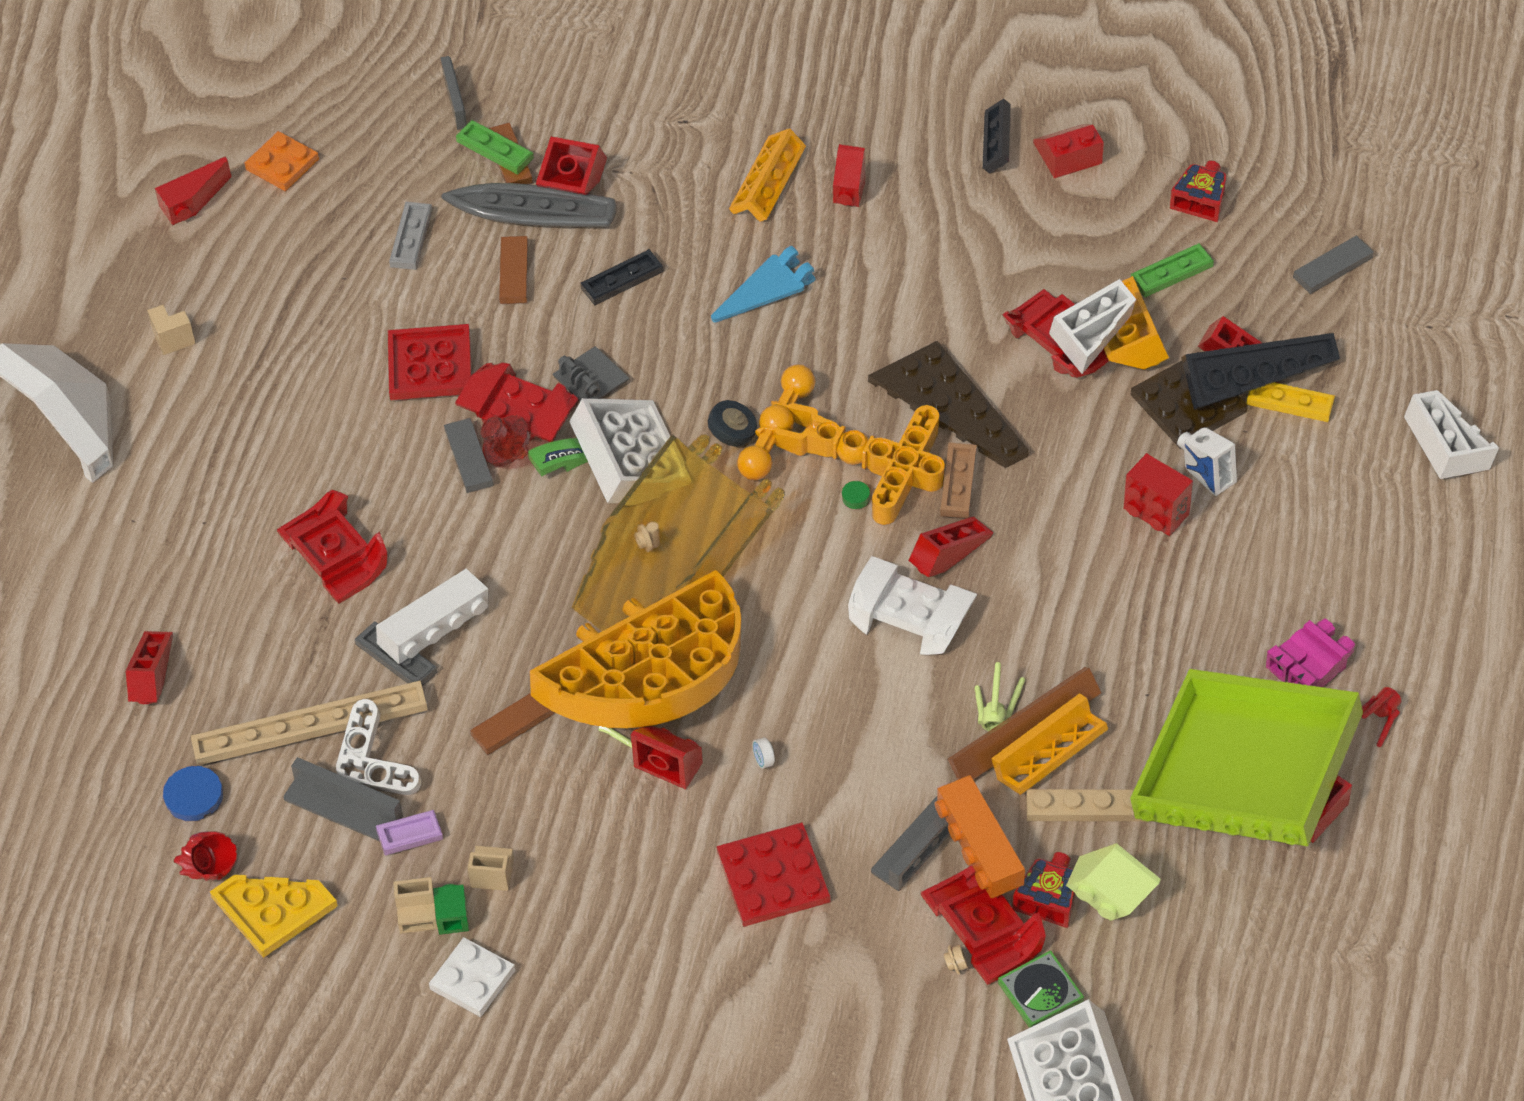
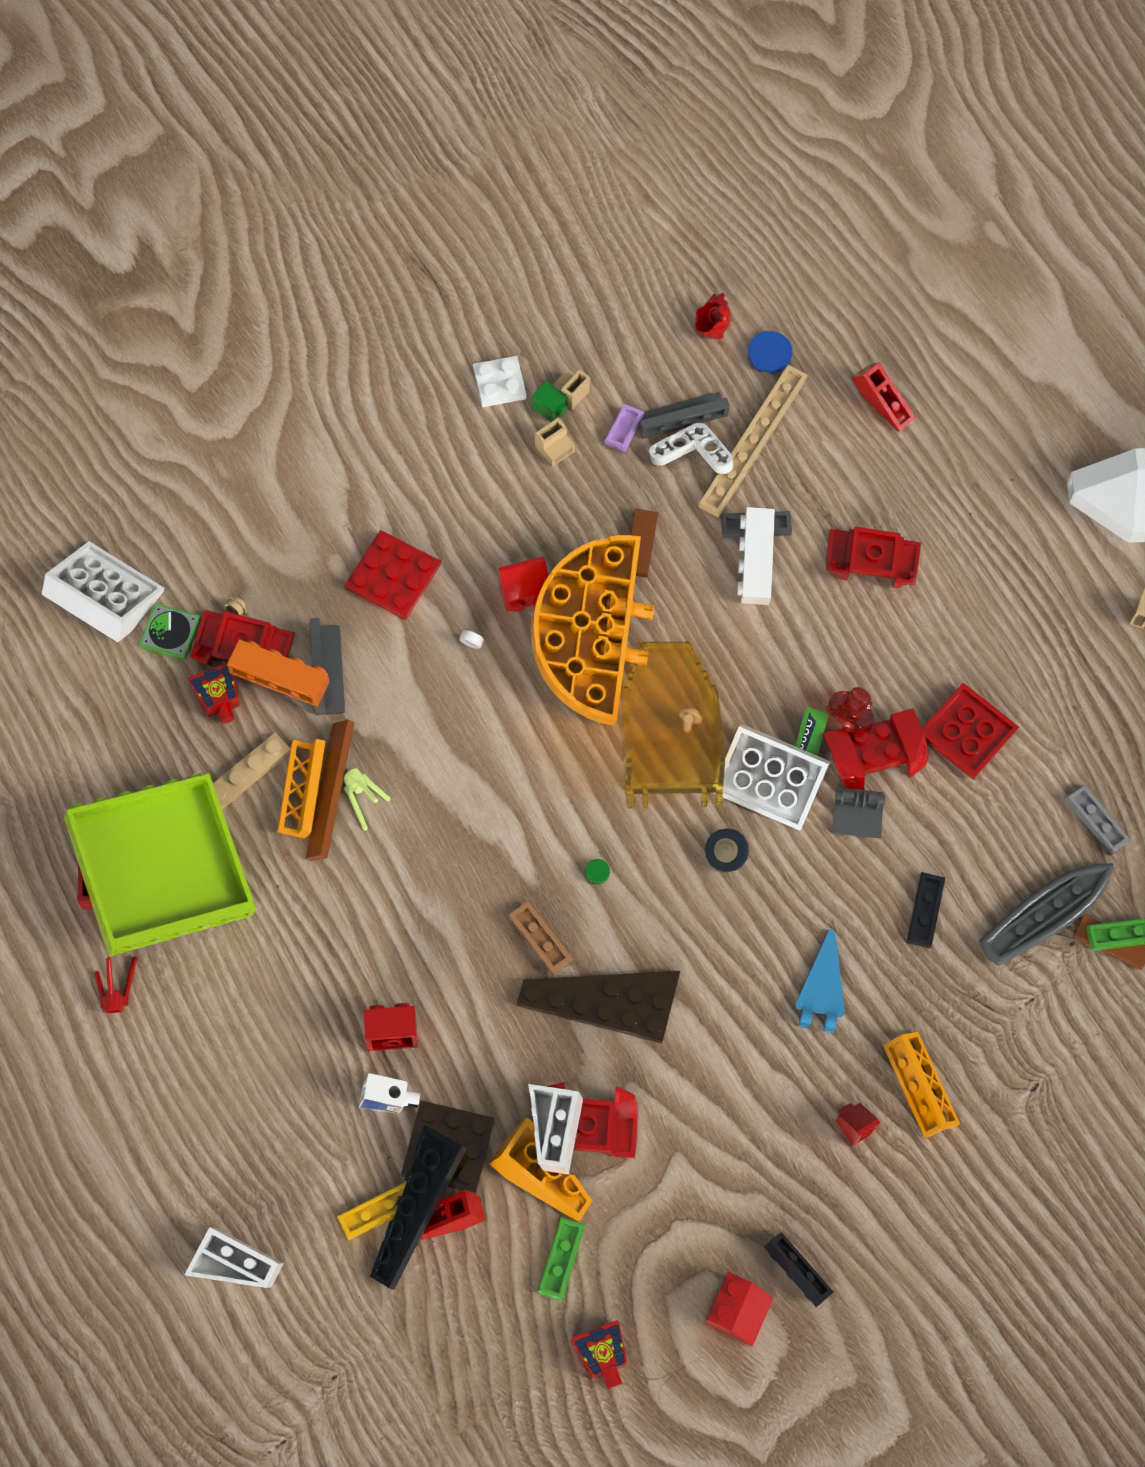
camera: 130 degrees right, 15 degrees up
yellow plate [210,875,338,958] -> none
dark grey tile [444,418,493,493] -> none
dark orange tile [499,236,528,304] -> none
red slope [536,136,607,195] -> none
light orange piece [737,364,945,525] -> none
white piece [848,556,977,655] -> none
red slope [908,516,993,577] -> none
yellowish green slope [1066,843,1161,921] -> none
dark pink hips [1266,618,1355,687] -> none
dark grey tile [1293,235,1374,294] -> none

